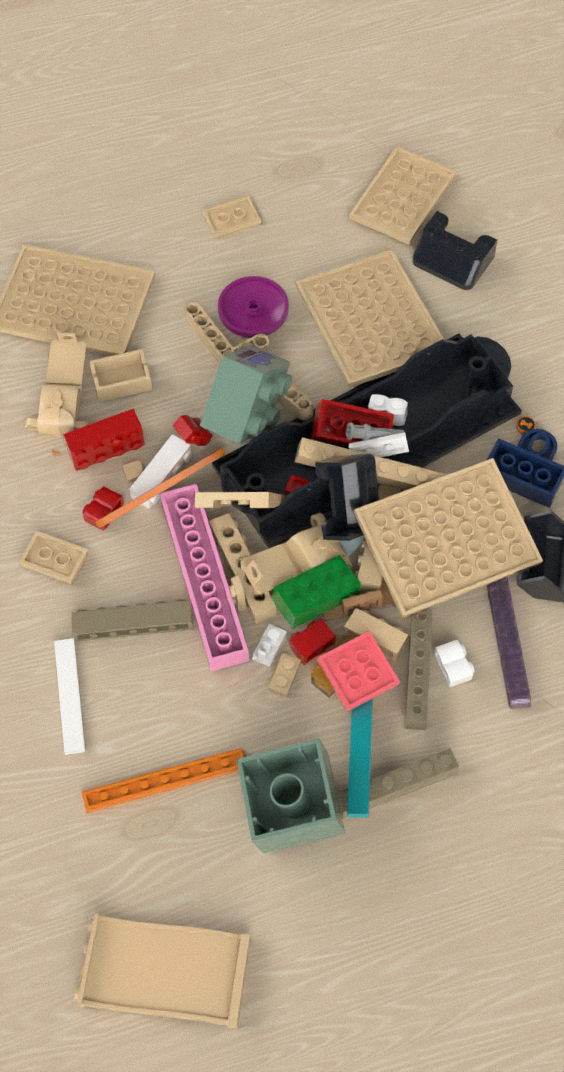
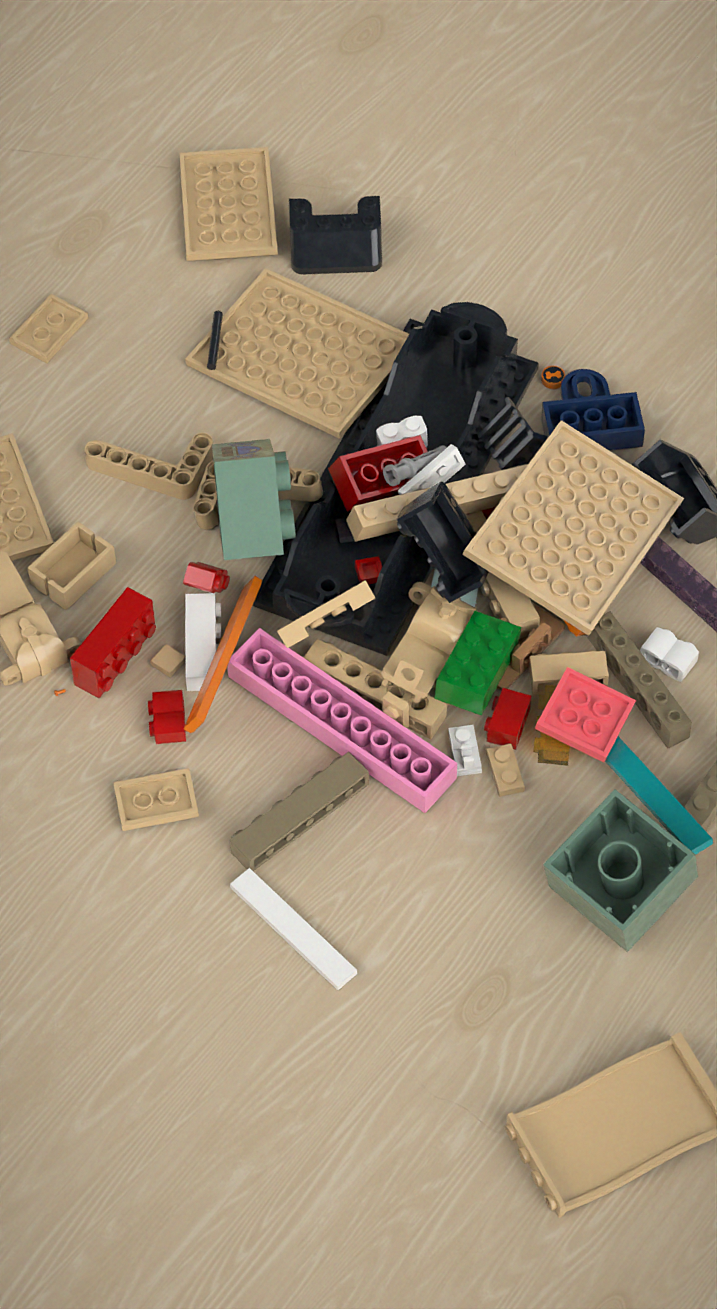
camera: 35 degrees left, 5 degrees down
orange tile [82,748,244,813] -> none
magenta dish [218,276,289,338] -> none
none -> black bar [207,311,223,370]
none -> black plate [475,397,548,470]

